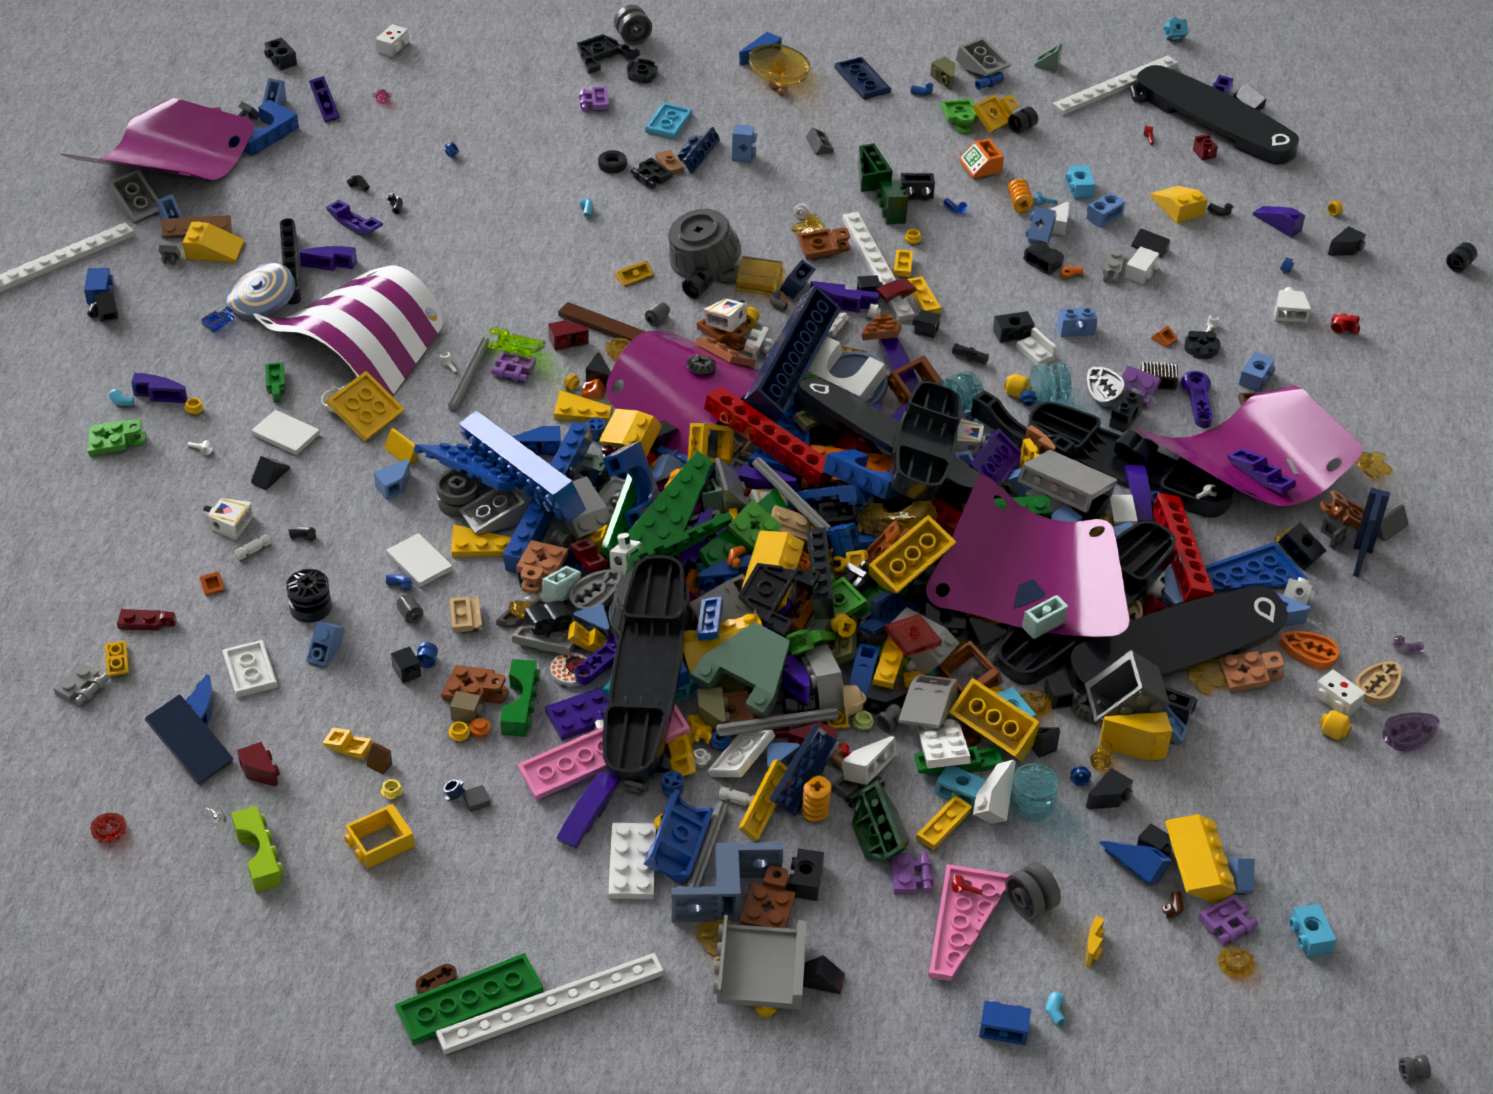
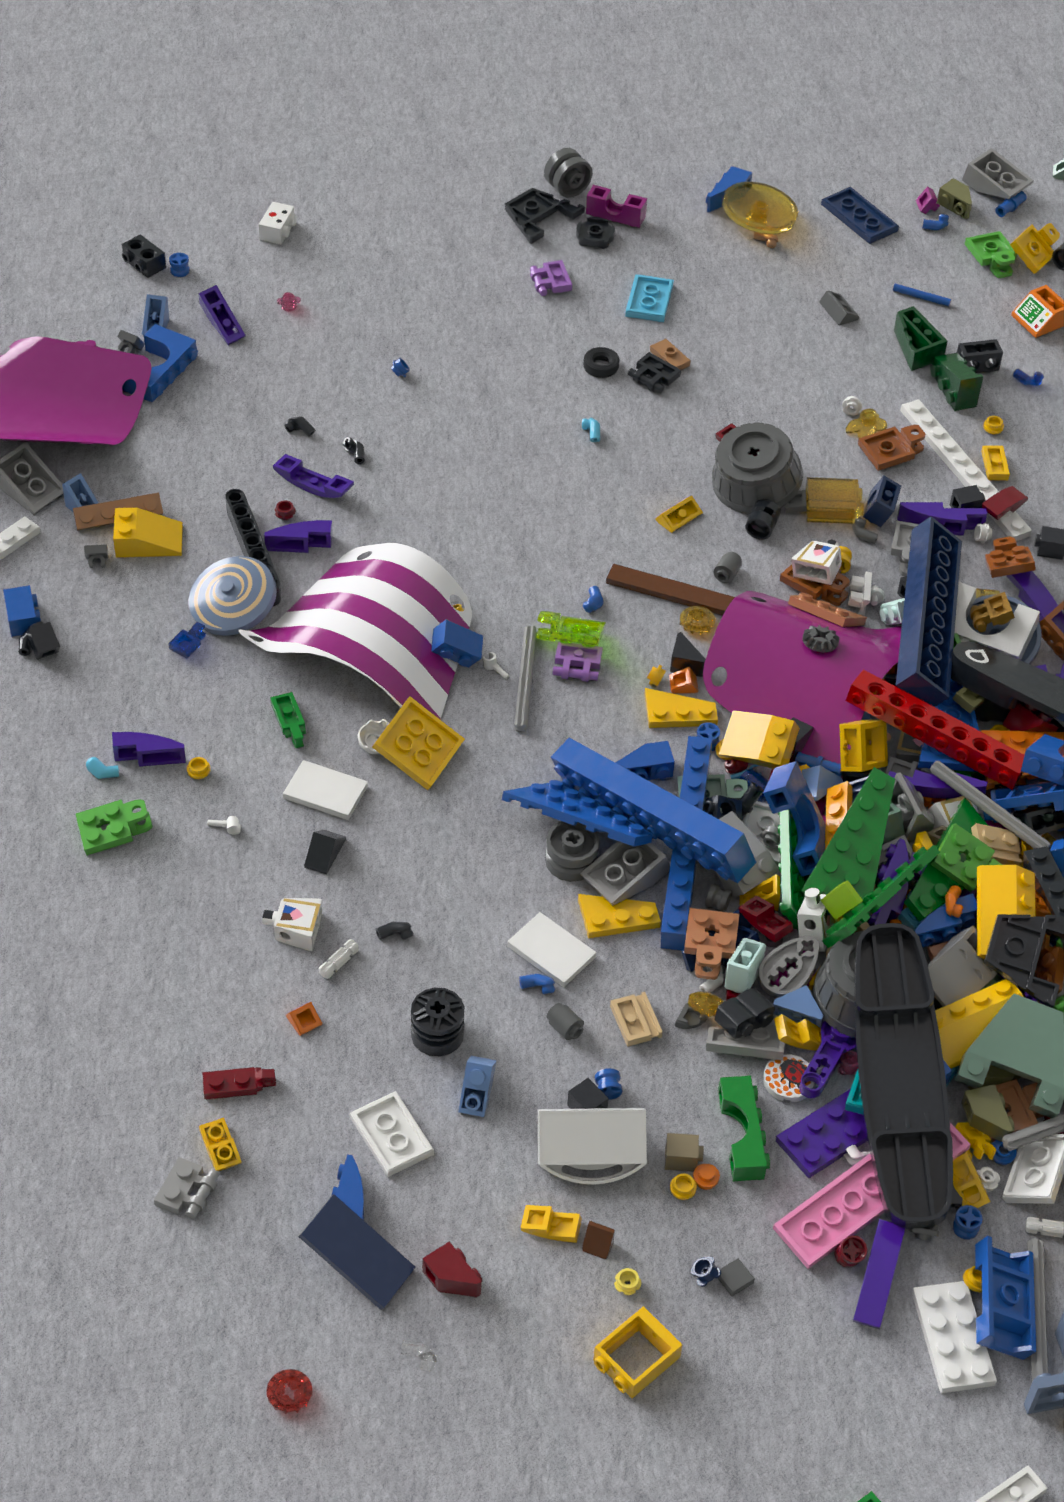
camera: 10 degrees left, 5 degrees up
lime arch [231,806,284,893] -> none
medium blue slope [374,459,411,500] -> none
yellow slope [385,428,419,465] -> none
dark orange plate [441,665,509,704] -> none
dark red slope [548,320,589,350] -> none
dark blue bracket [677,127,720,173] -> none
blue plate [697,596,723,641] -> none
medium blue brick [732,124,757,163] -> none
yellow plate [908,276,941,314] -> none
none -> blue wheel [169,253,190,277]
none -> dark red plate [275,500,296,520]
none -> blue brick [431,619,483,668]
none -> white piece [537,1108,647,1185]
none -> blue arm [583,586,604,613]
none -> magenta arch [586,185,647,228]
none -> lime slope [820,881,863,920]
none -> dark red wheel [834,1235,867,1268]
none -> blue bar [893,283,951,307]
none -> magenta tile [916,186,940,214]
none -> pearl gold plate [970,592,1015,632]

